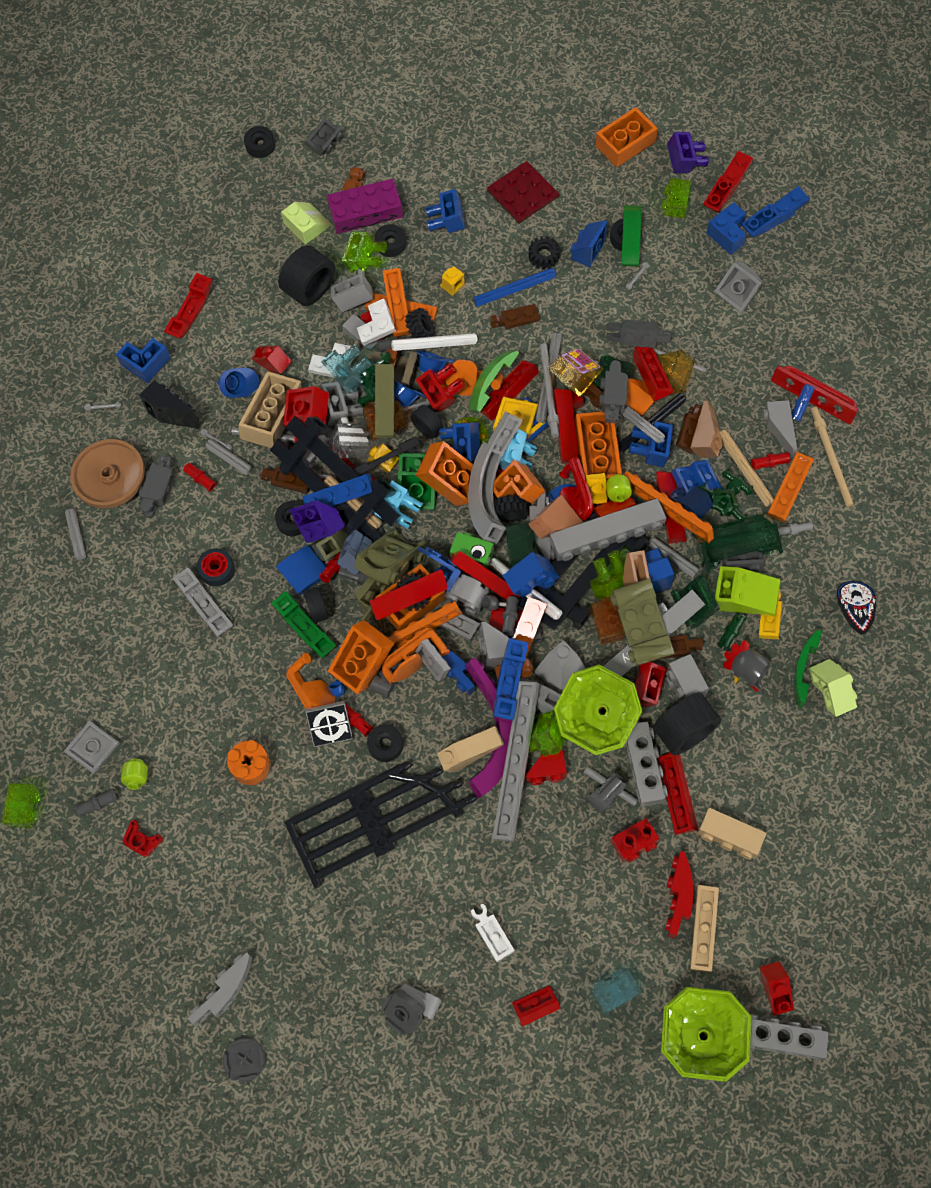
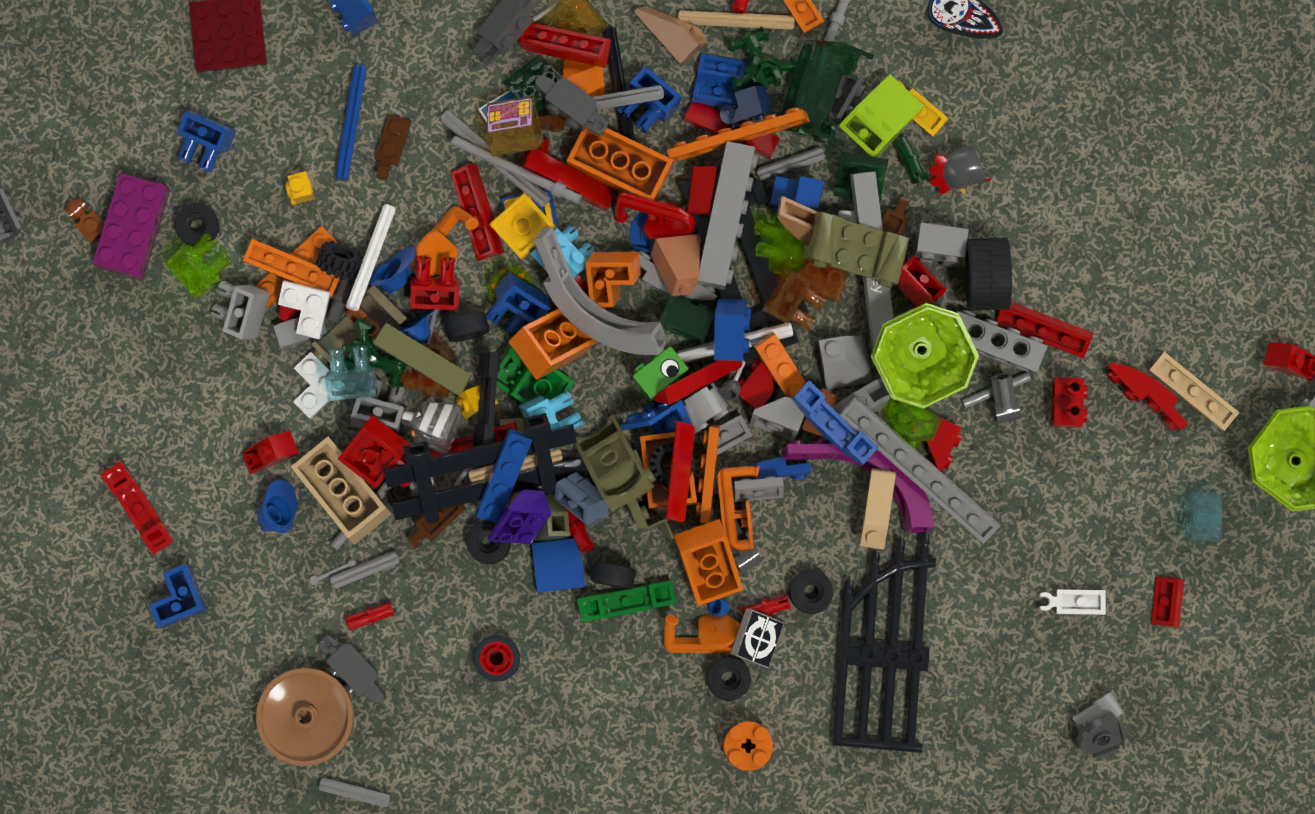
camera: 60 degrees left, 15 degrees up
light grey hinge [84,402,122,411] -> none
black slope [139,380,201,429] -> none
light grey slope [173,568,233,637] -> none
black tyre [278,245,335,306] -> none
yellowish green slope [281,202,332,245] -> none
bright green slope [469,351,519,412] -> none
black tyre [494,495,528,523] -> none
dark grey pin [502,596,519,636] -> none
black tyre [528,236,560,270] -> none
yellow bracket [586,473,607,504] -> none
lime head [606,474,632,502] -> none
reddish brown plate [675,403,702,454] -> none
tan brick [698,808,767,860] -> none
green slope [793,630,822,708] -> none
yellowish green brick [809,659,857,717] -> none
none -> black tyre [707,657,751,701]
none -> clear orange brick [762,269,827,331]

